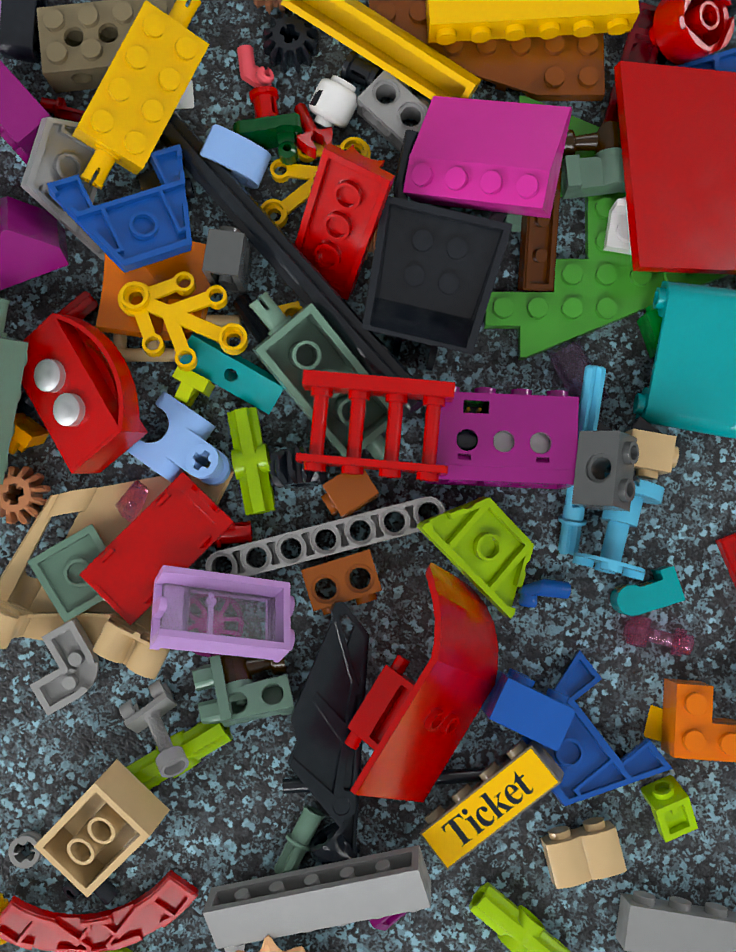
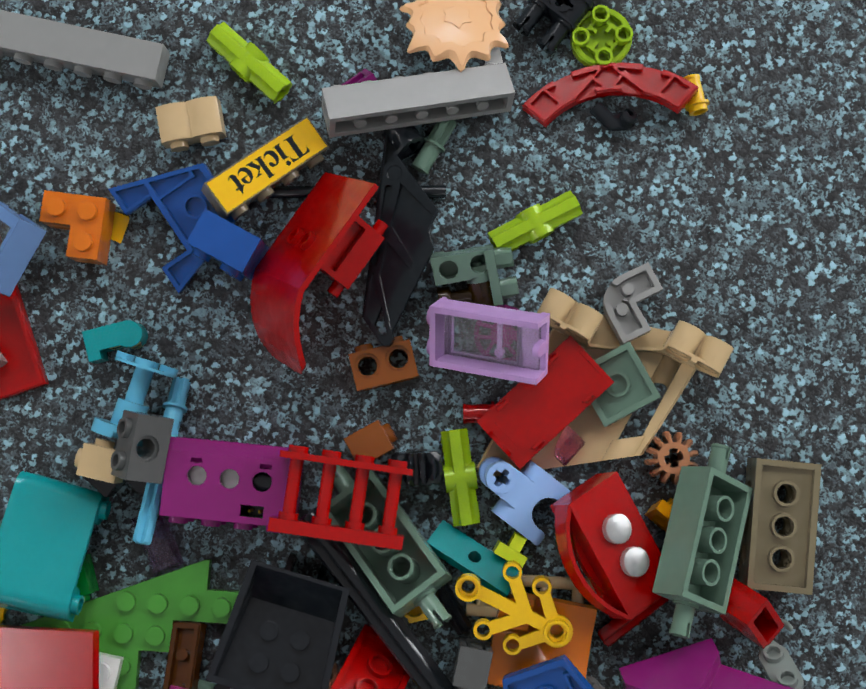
camera: 175 degrees left, 0 degrees up
light grey bush [8,831,43,869] -> none
tan brick [34,759,170,897] -> none
light grey bar [119,678,189,778] -> none
light grey beam [205,497,445,577] -> none
lime wing [416,496,534,619] -> none
blue arm [518,579,571,608] -> none
clear pink bar [623,615,694,657] -> none
lime bracket [641,775,698,843] -> none

